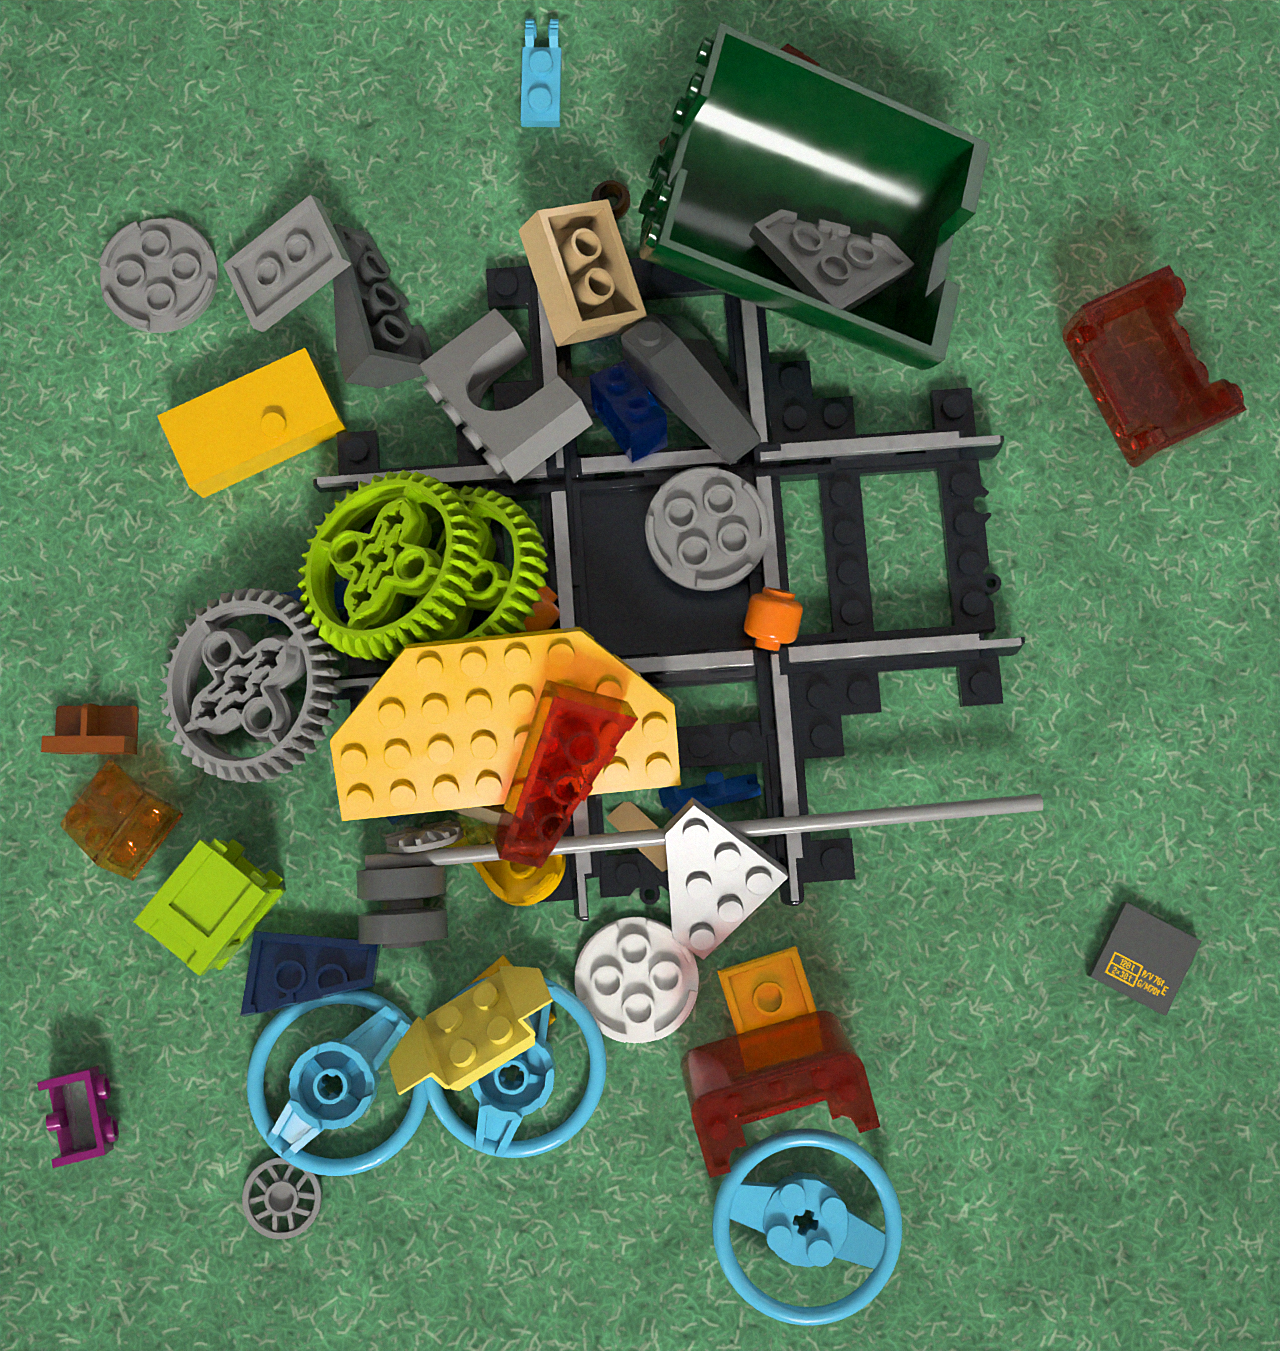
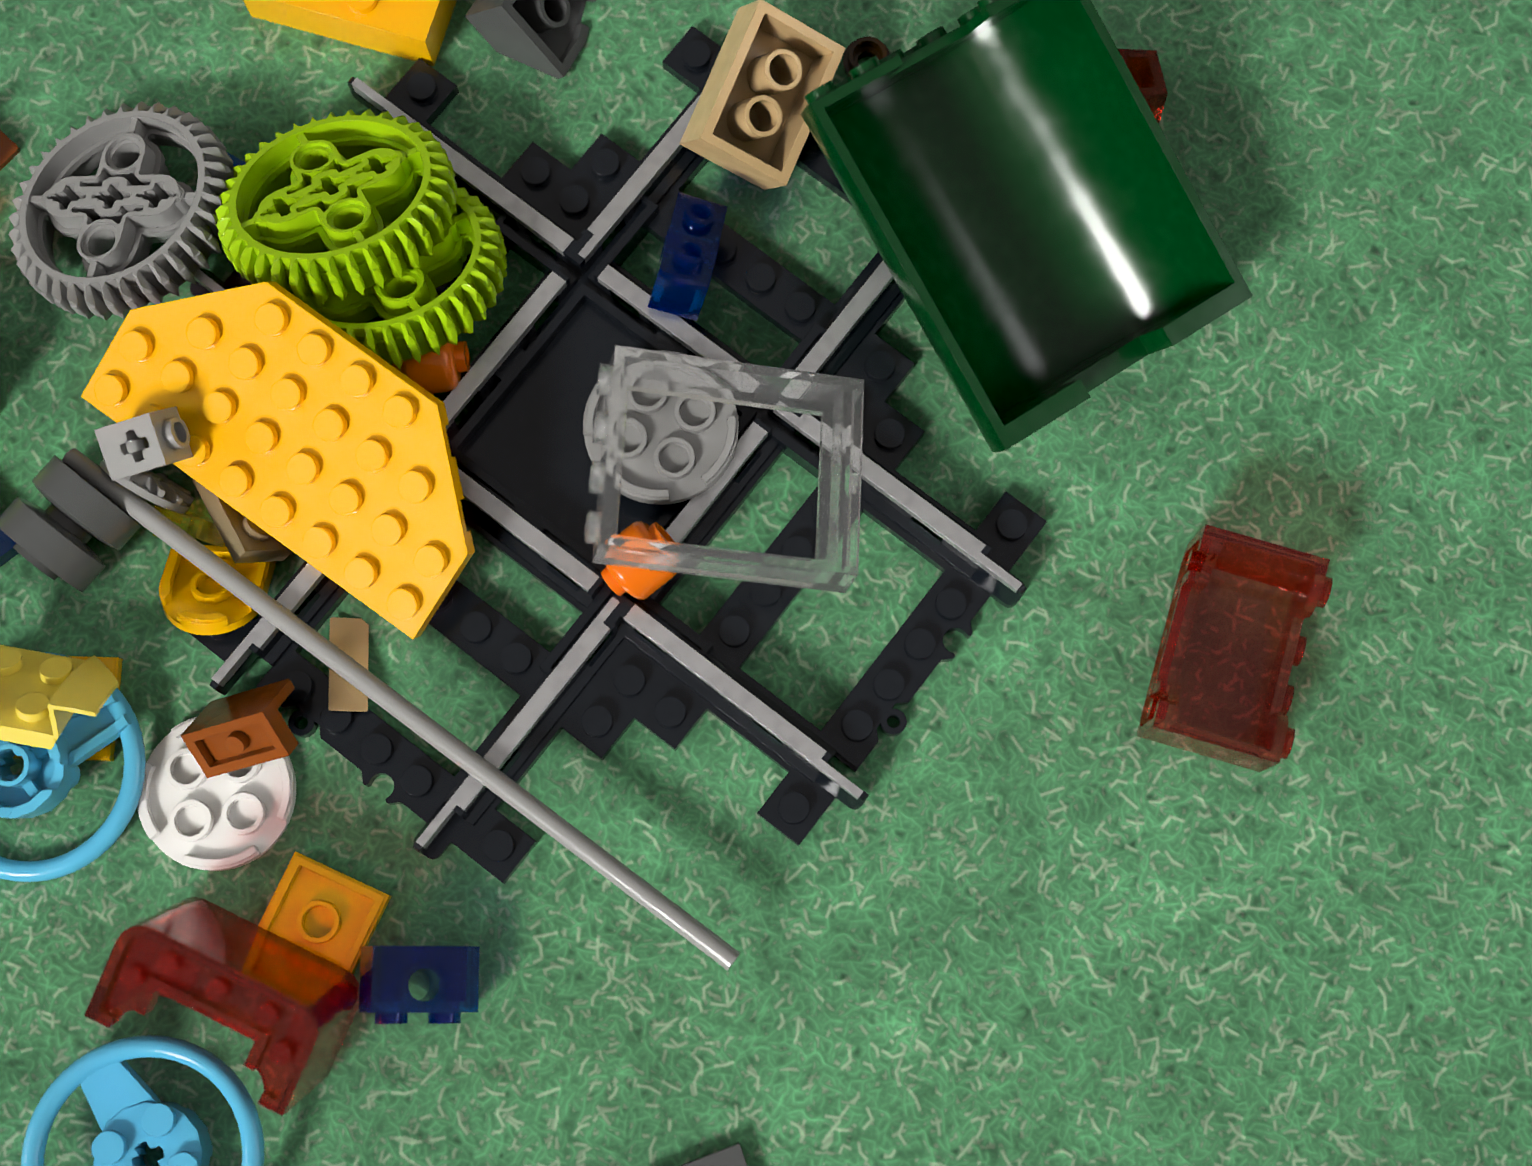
camera: 40 degrees right, 5 degrees down
light grey arch [418,308,593,483] -> none
clear red wedge [493,680,638,868] -> none
dark grey wedge [621,313,761,465] -> none
blue piece [658,771,761,816] -> none
plate [664,797,788,960] -> none
light grey plate [749,209,915,312] -> none
none -> light grey brick [94,406,193,481]
none -> dark orange panel [180,678,299,778]
none -> clear blue brick [359,946,480,1024]
none -> clear window [584,345,864,593]

